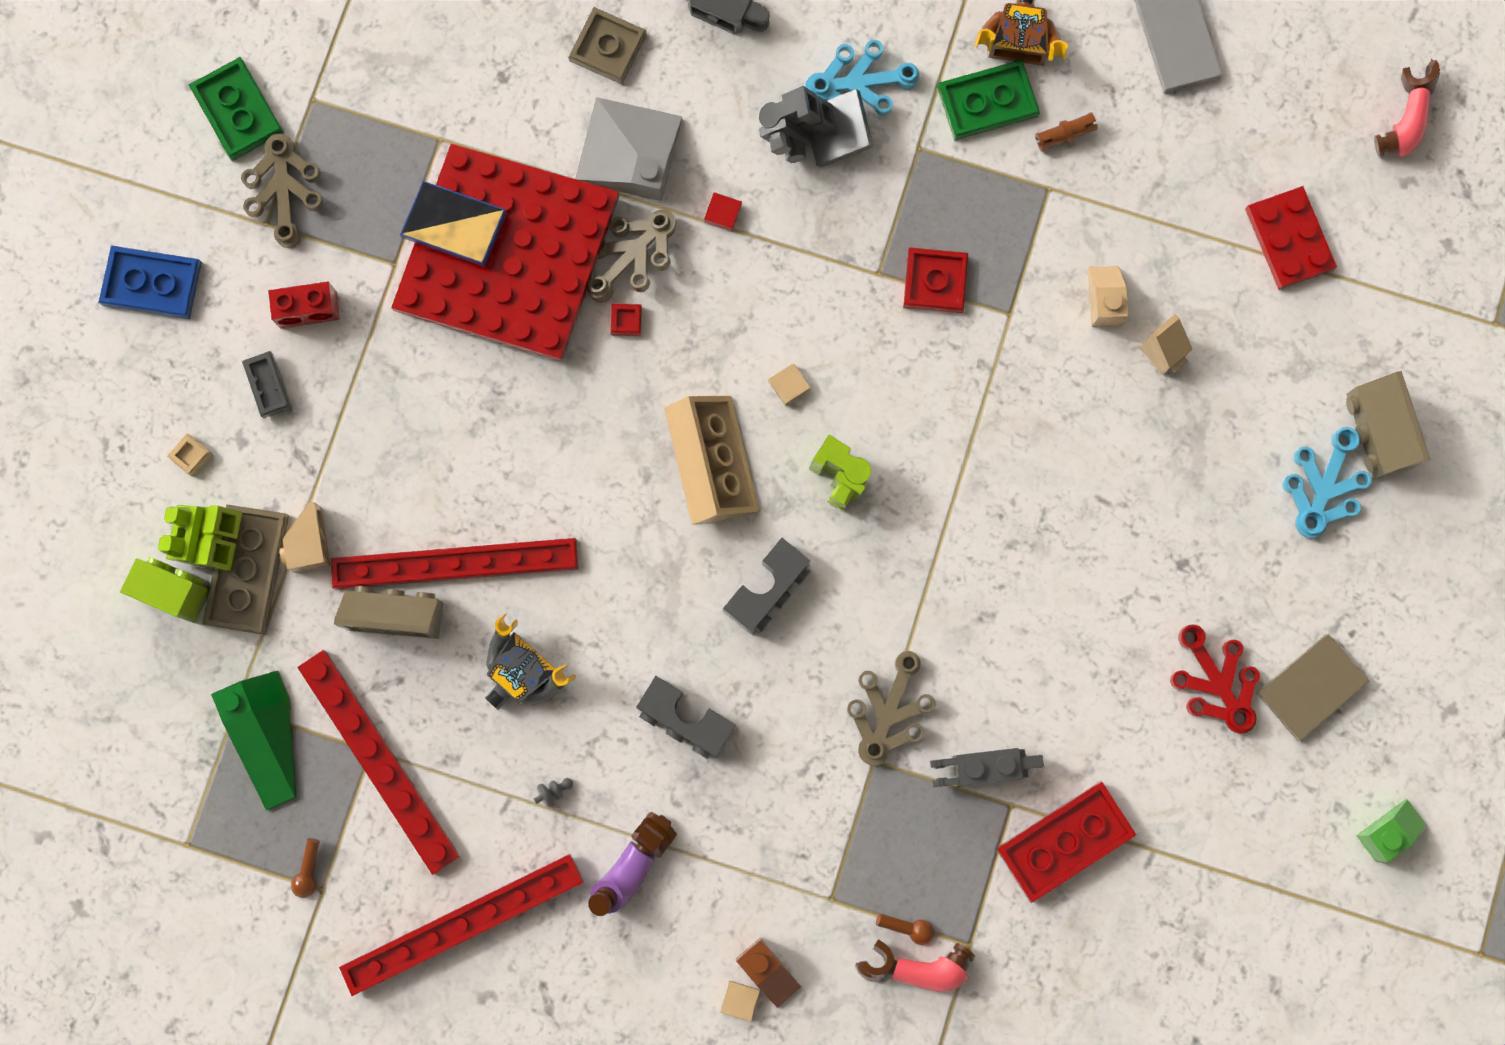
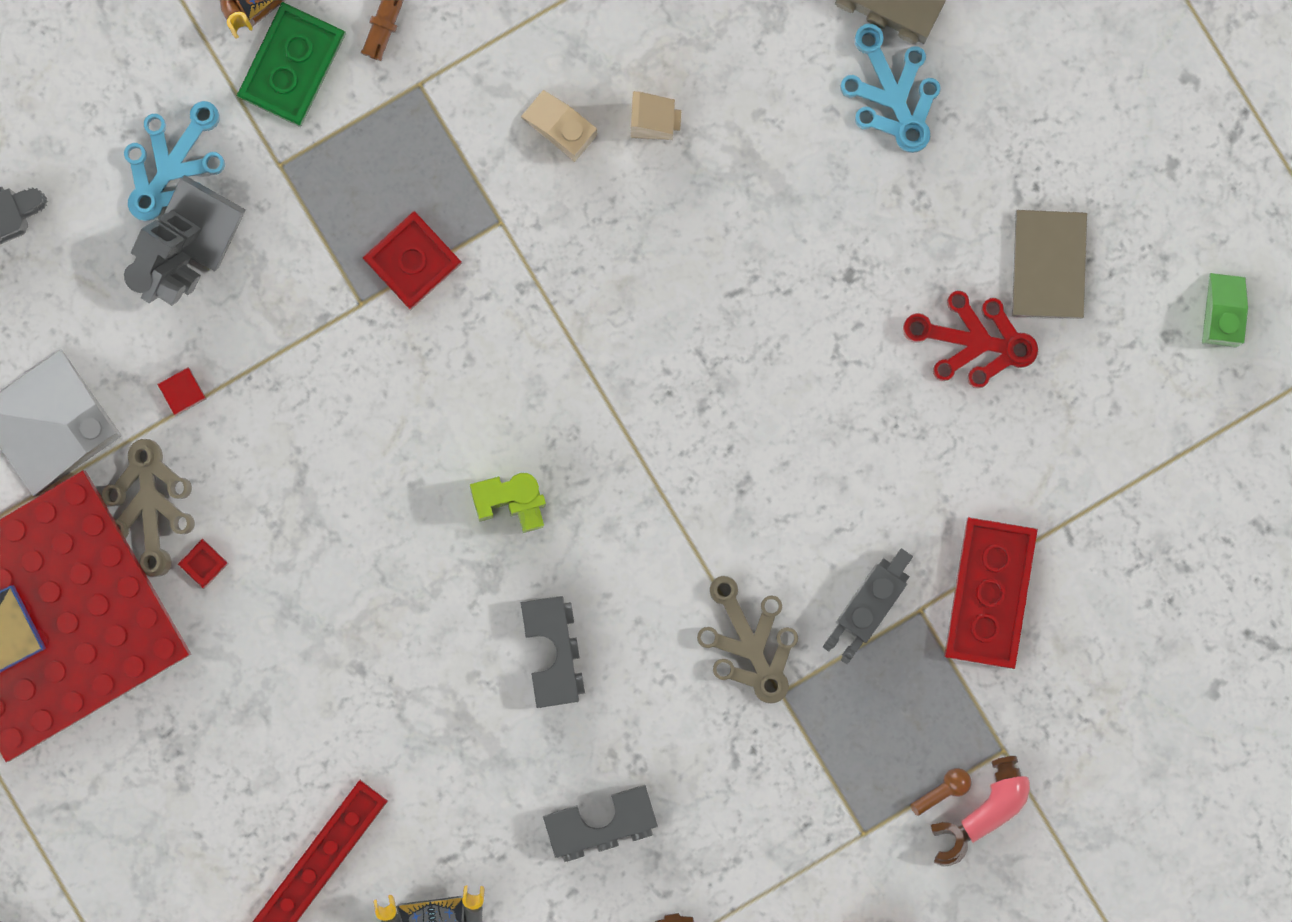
camera: 55 degrees left, 5 degrees up
tan slope [664,396,760,525] -> none
tan tile [768,363,810,406] -> none

